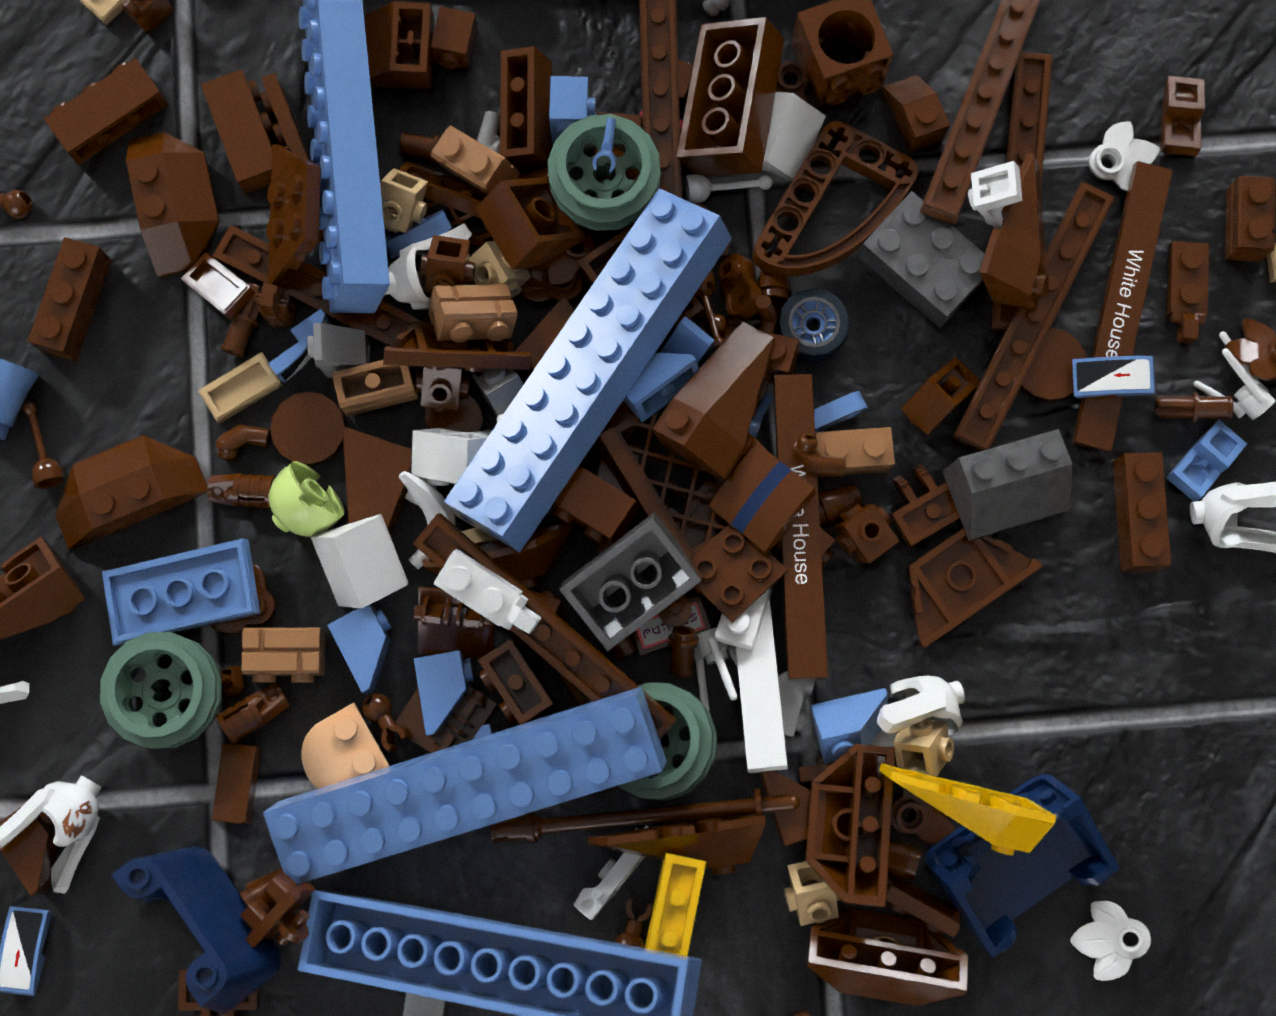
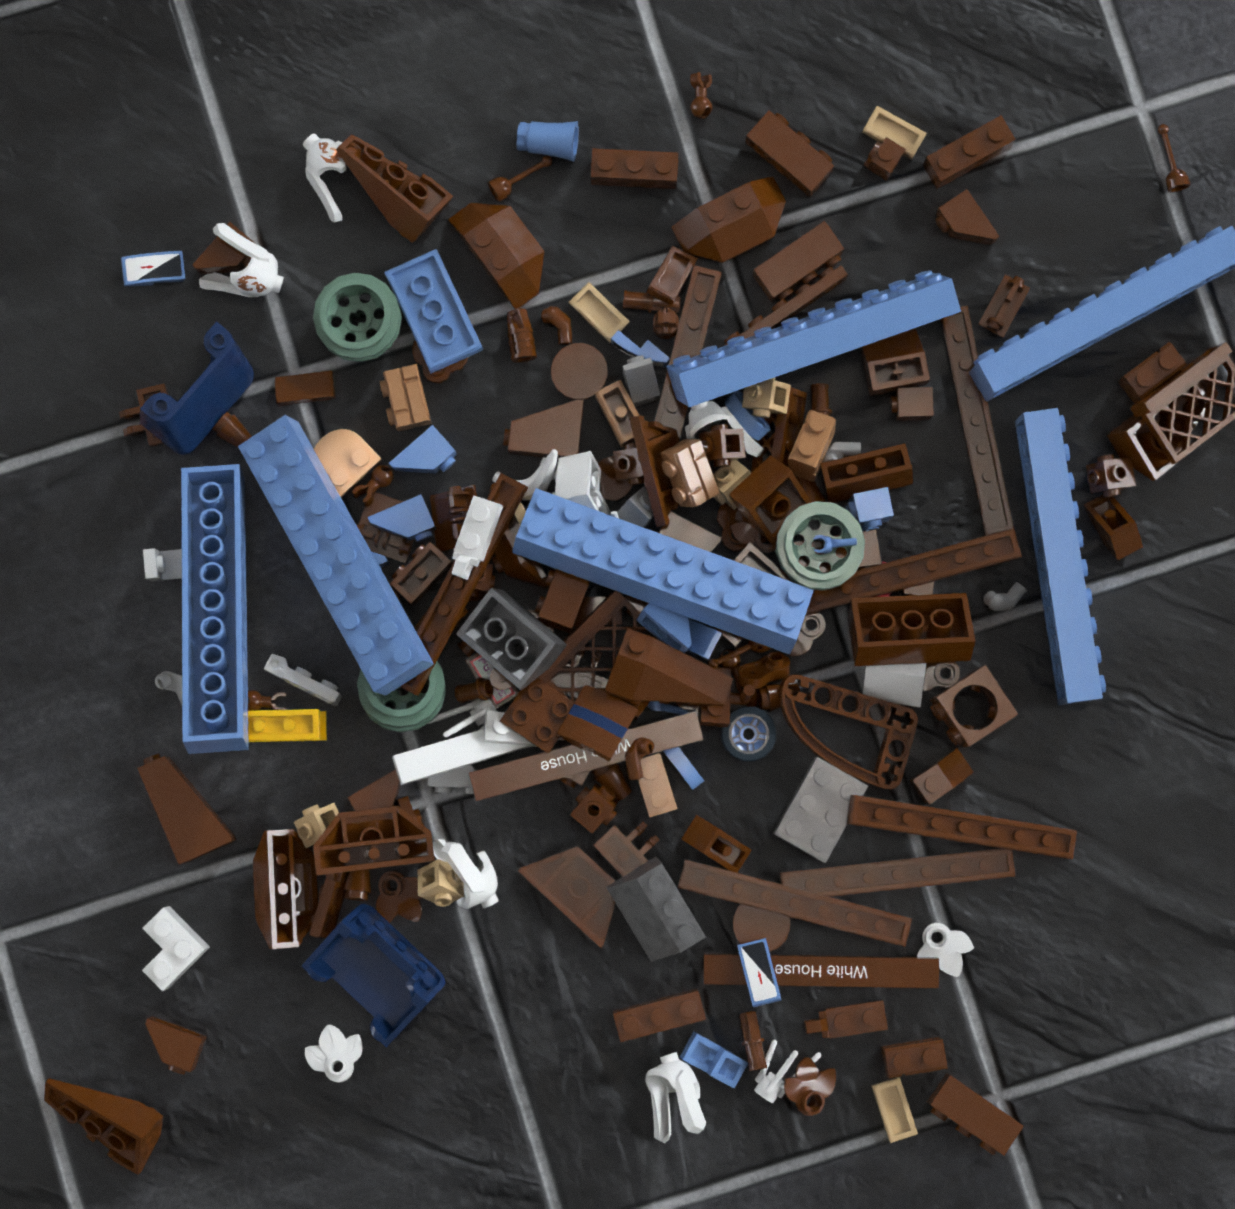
camera: 80 degrees right, 5 degrees up
reddish brown hinge [216,683,290,744] -> none
reddish brown rock [221,665,244,696] -> none
reddish brown hips [241,873,316,948] -> none
reddish brown wing [266,144,321,288] -> none
yellowish green cylinder [268,461,345,537] -> none
white slope [311,514,408,609] -> none
reddish brown bar [491,788,800,844] -> none
reddish brown wedge [588,815,766,875] -> none
white hinge [684,174,772,204] -> none
medium blue slope [811,688,888,764] -> none
yellow wedge [879,763,1057,856] -> none
white bracket [968,161,1022,229] -> none
reddish brown wedge [979,153,1049,310] -> none
reddish brown slope [1161,76,1205,156] -> none

